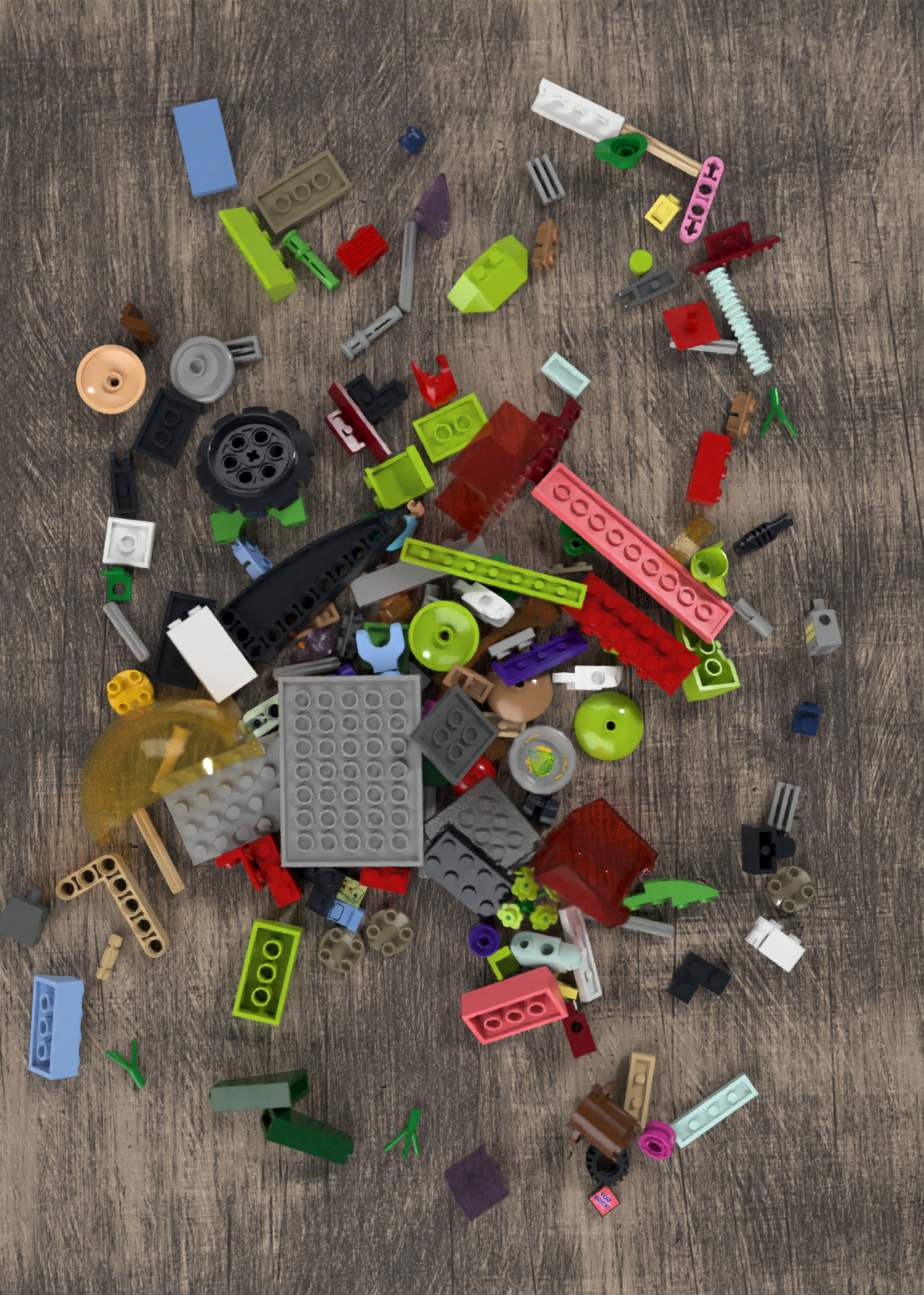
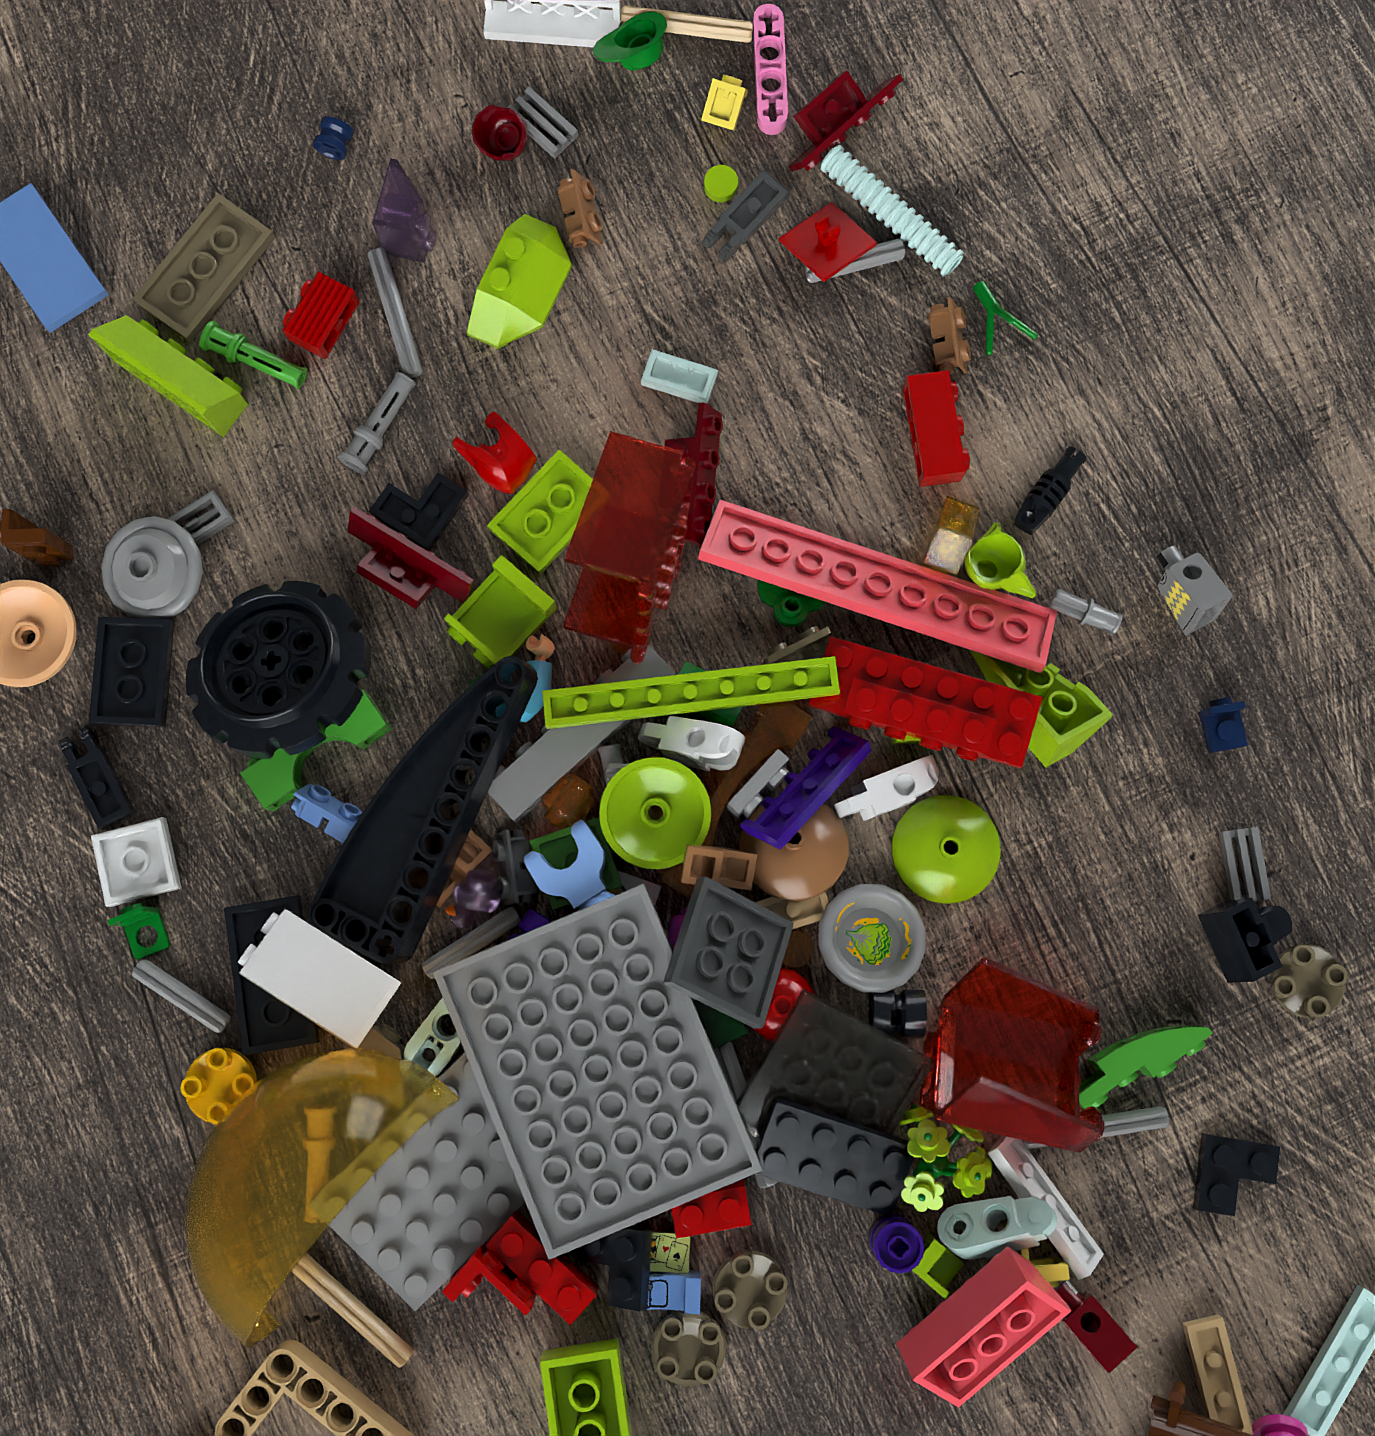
camera: 25 degrees left, 5 degrees down
white hinge [745,916,805,973] -> none
none -> dark red hair [472,105,528,161]

